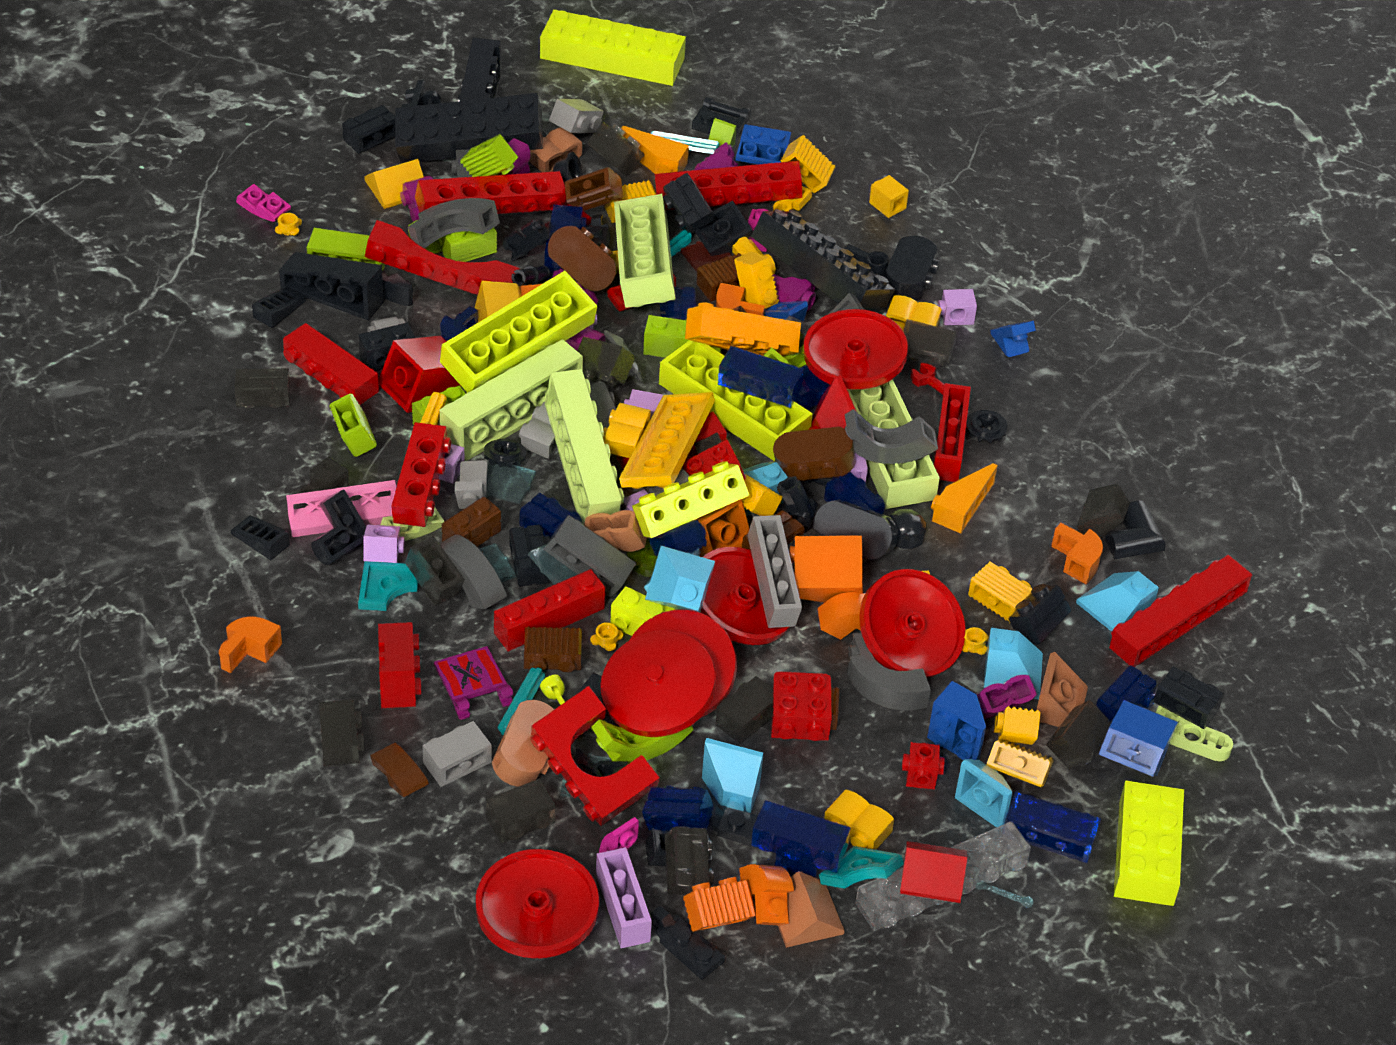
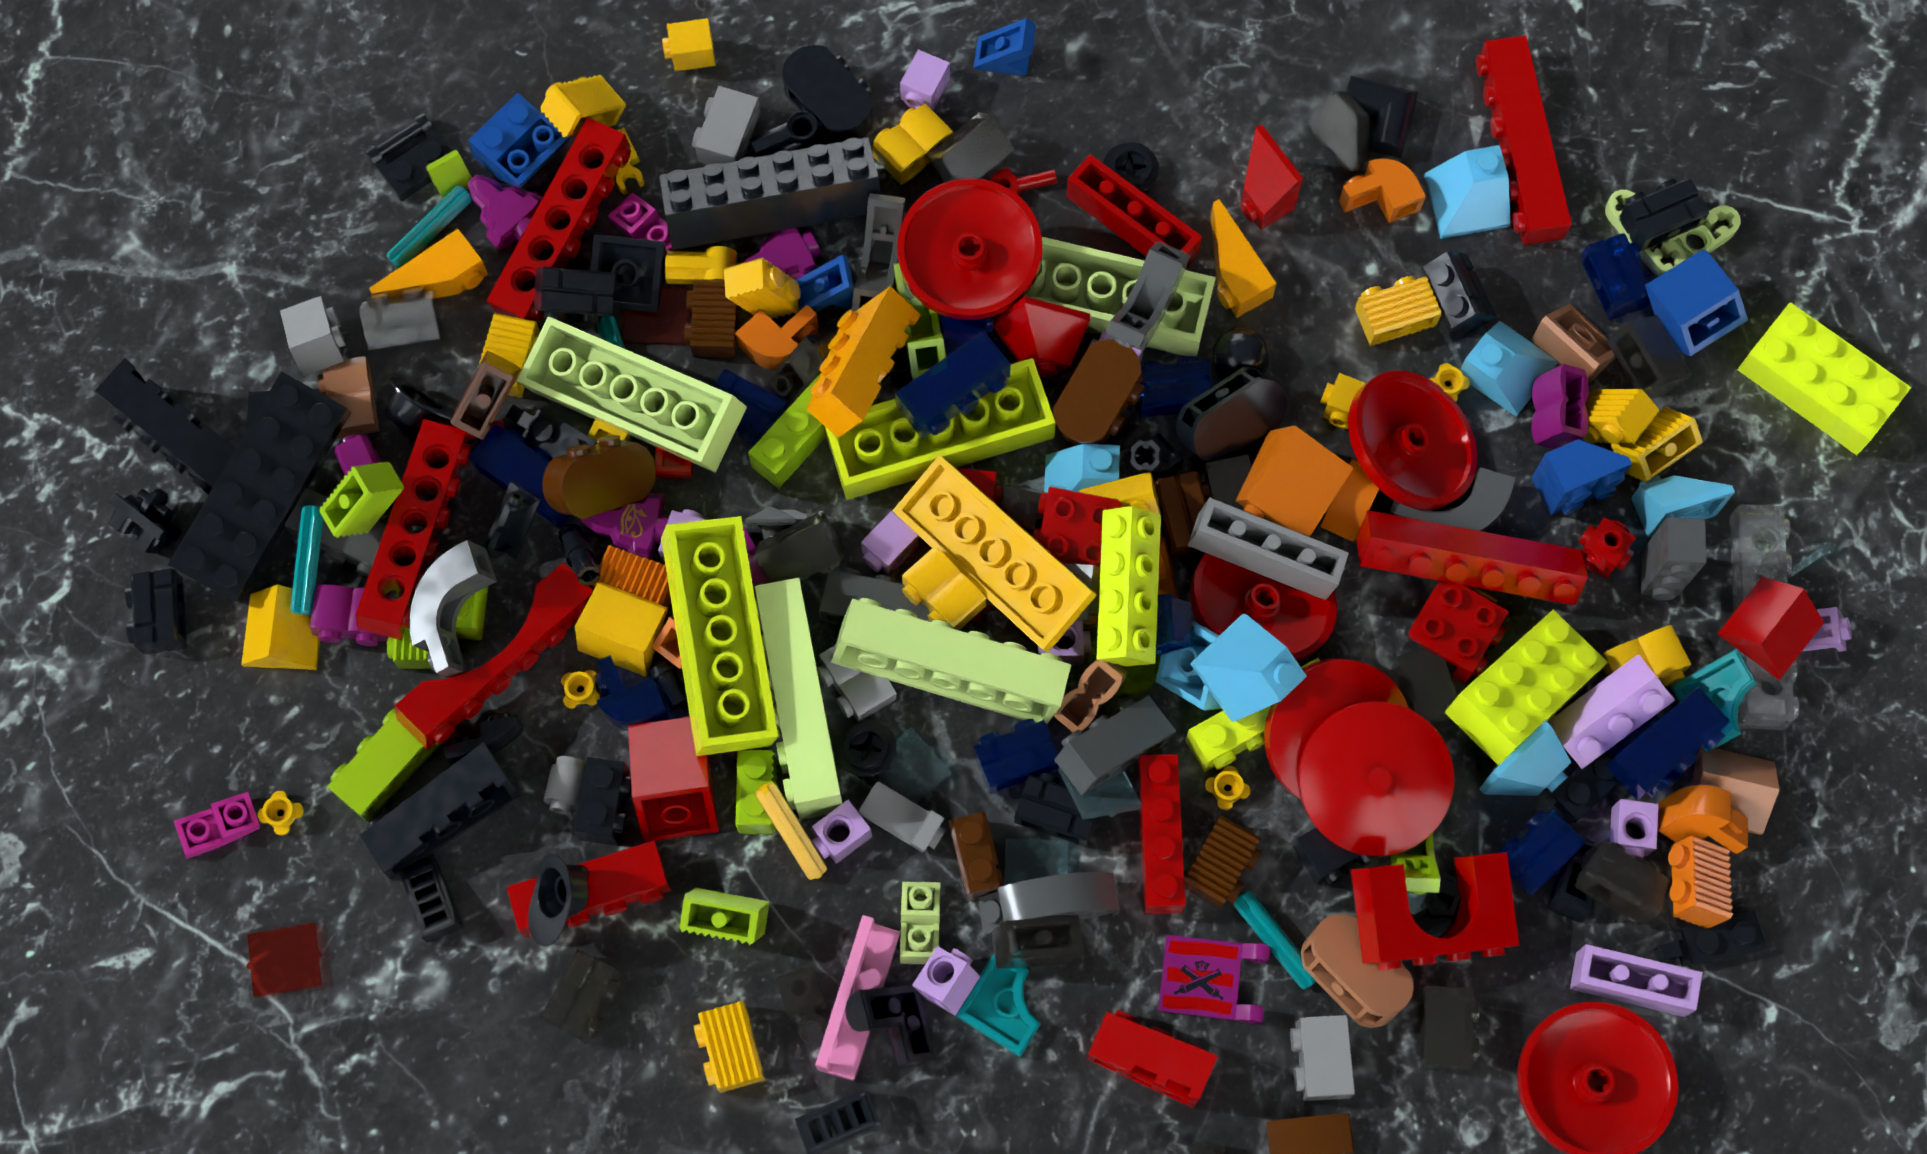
camera: 55 degrees left, 25 degrees up
red brick [391,422,451,527] -> none
neon yellow brick [540,10,686,86] -> none
neon yellow hinge [540,674,583,735] -> none
dark pink slope [599,817,639,853] -> none
clear blue brick [1002,791,1101,863] -> none
none -> clear red piece [246,923,323,998]
none -> teal axle [290,505,323,615]
none -> black piece [528,854,589,947]
none -> yellow plate [561,670,600,709]
none -> light grey brick [692,86,761,165]
none -> yellow brick [694,1001,765,1093]
none -> red slope [1240,124,1303,230]
none -> red brick [1356,510,1588,606]
none -> neon yellow brick [1444,609,1608,766]
none -> lavender brick [1548,654,1675,769]
none -> lavender brick [1609,799,1658,860]
none -> dark grey brick [1640,517,1706,600]
none -> lavender bracket [1803,607,1852,652]

